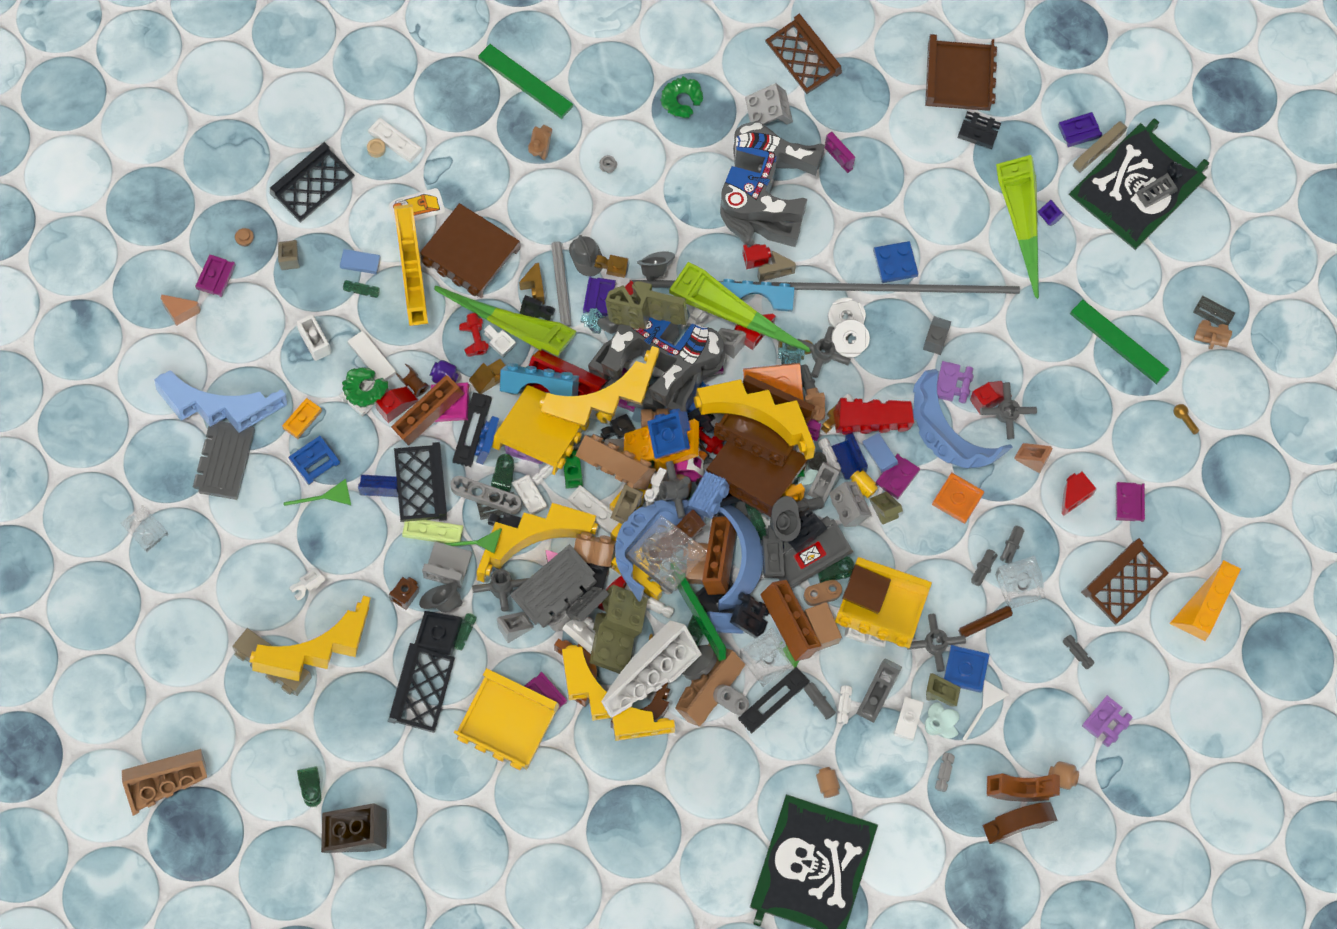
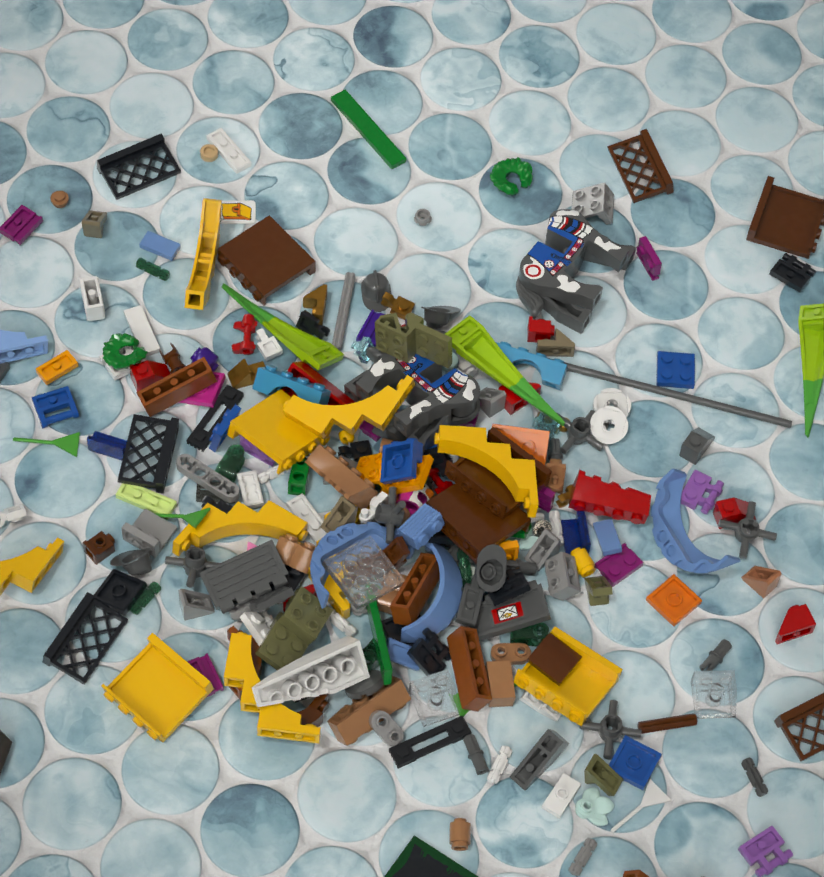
camera: 15 degrees right, 10 degrees down
medium nougat hips [528,125,553,160] -> none
dark grey axle [971,549,998,586] -> none

